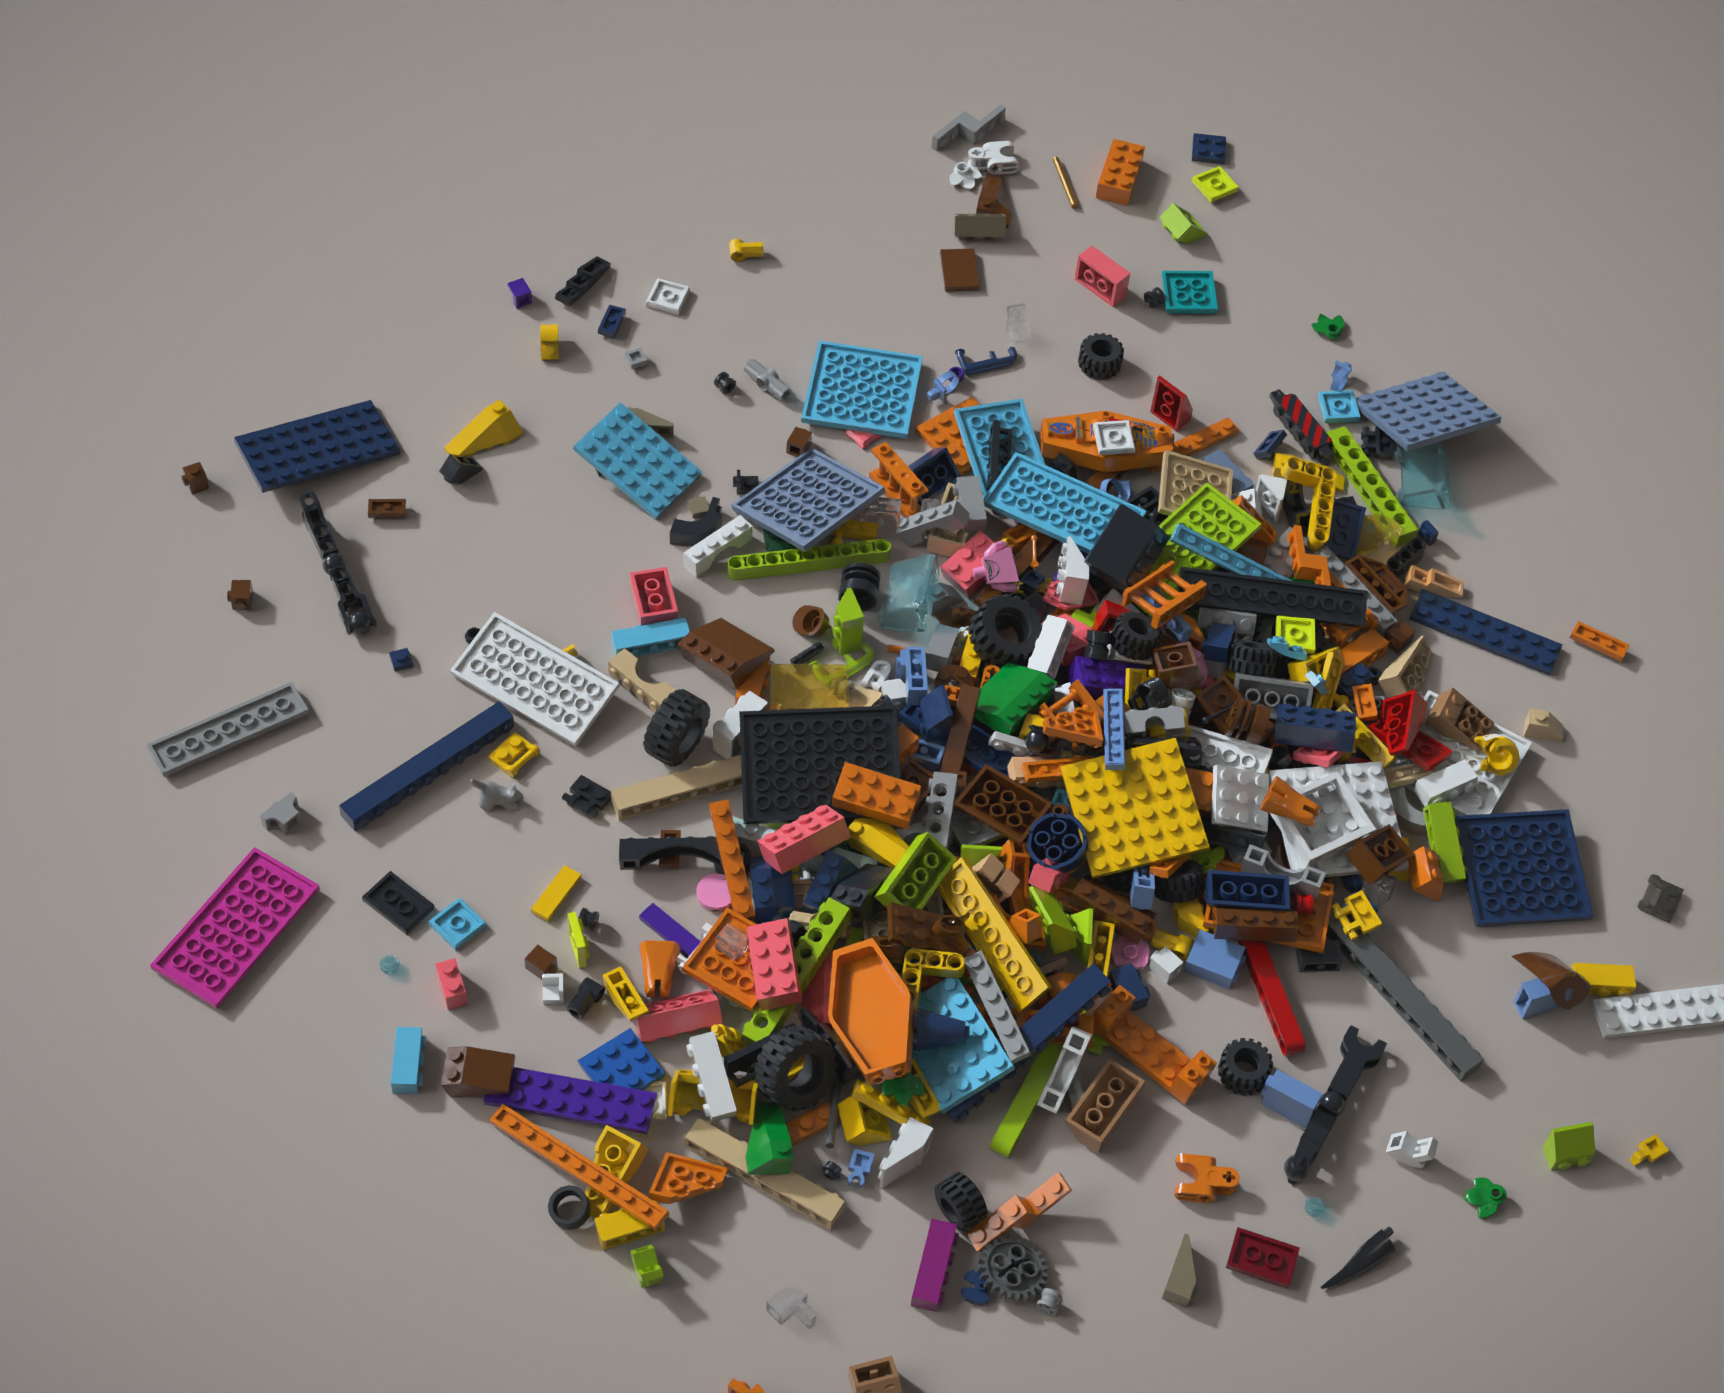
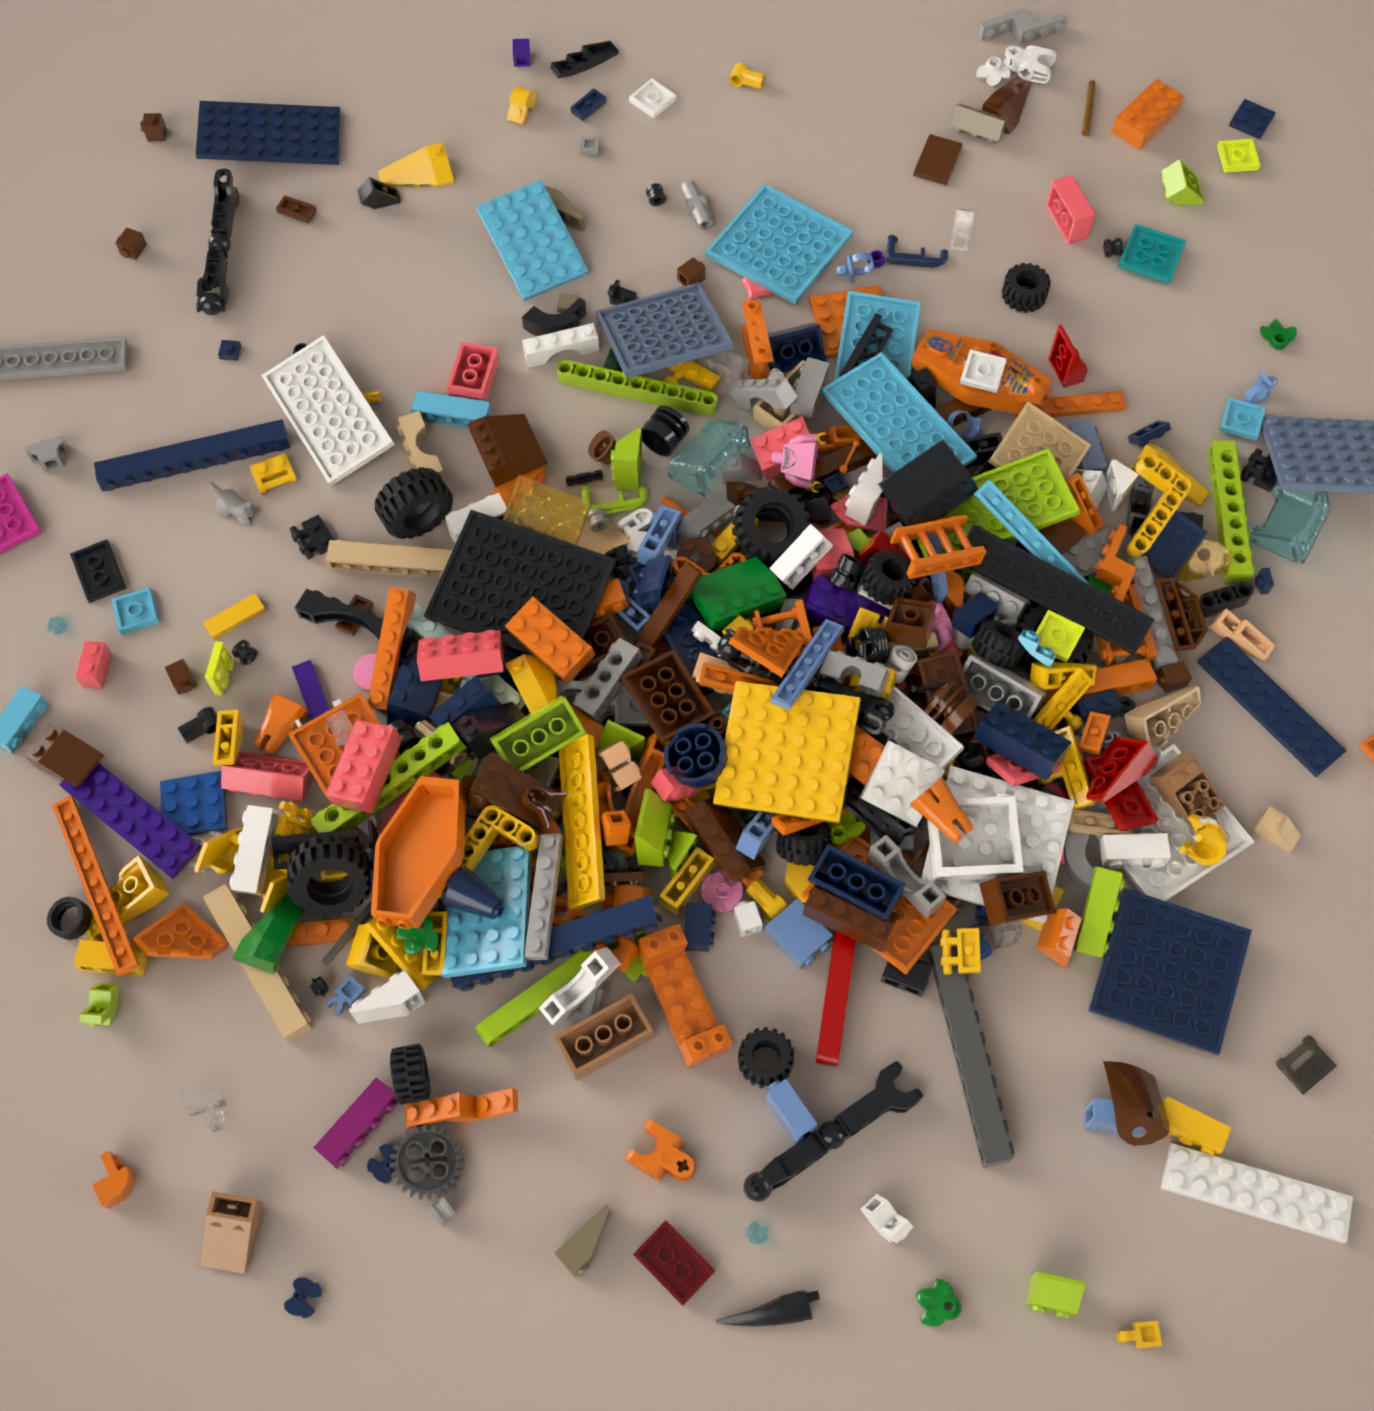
camera: 30 degrees right, 10 degrees up
white panel [542,973,564,1004] -> none
black hinge [1270,389,1333,466] -> none
red wheel [1294,894,1314,915] -> none
medium azure plate [1305,671,1328,696] -> none

